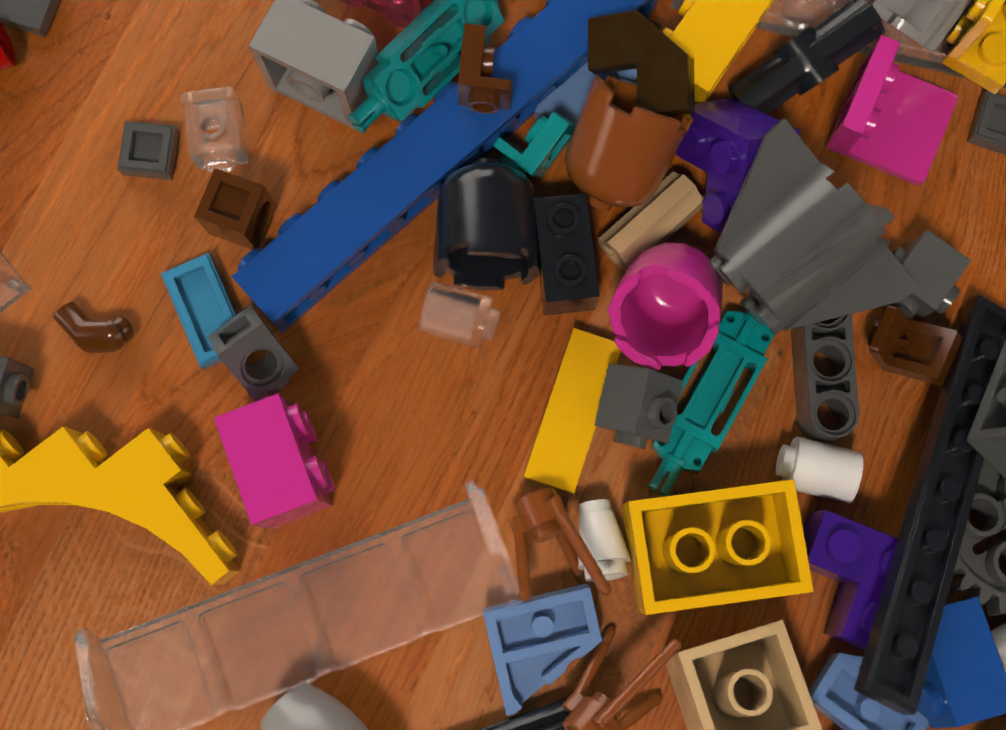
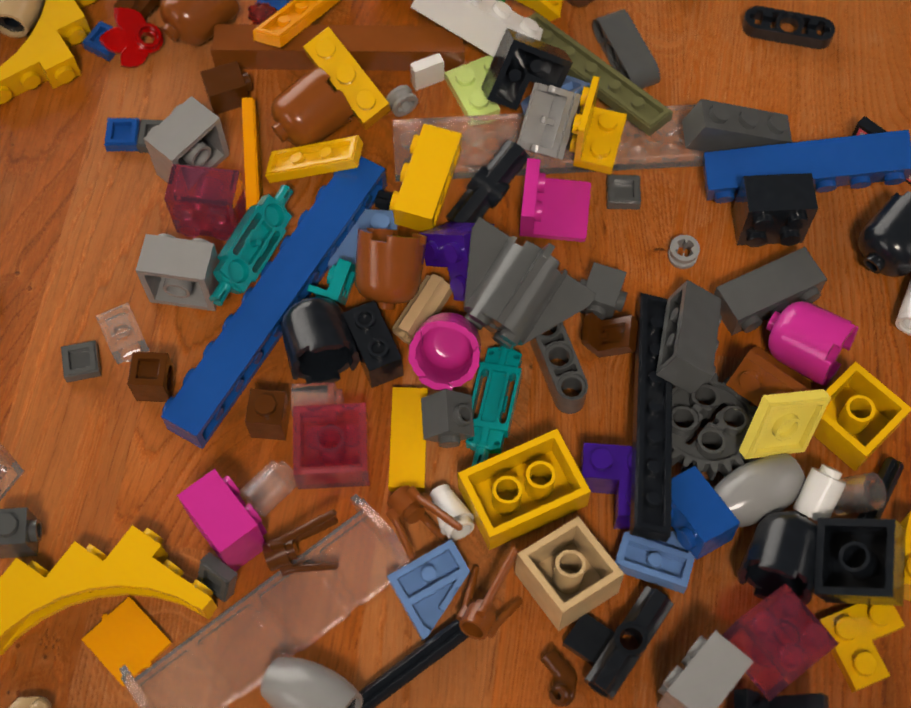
camera: 15 degrees left, 15 degrees down
reddish brown arm [53,302,134,353] -> none
dark azure tile [161,253,237,370] -> none
dark grey brick [207,305,300,401] -> none
reddish brown bracket [458,23,513,114] -> none
dark brown tile [588,10,695,116] -> none
white brick [776,436,863,504] -> none
none -> light orange piece [81,596,172,688]
none -> dark grey tile [197,552,238,602]
none -> clear brick [240,460,297,517]
none -> reddish brown brick [245,389,291,441]
none -> reddish brown plant [262,509,339,577]
none -> clear pink brick [293,403,370,489]

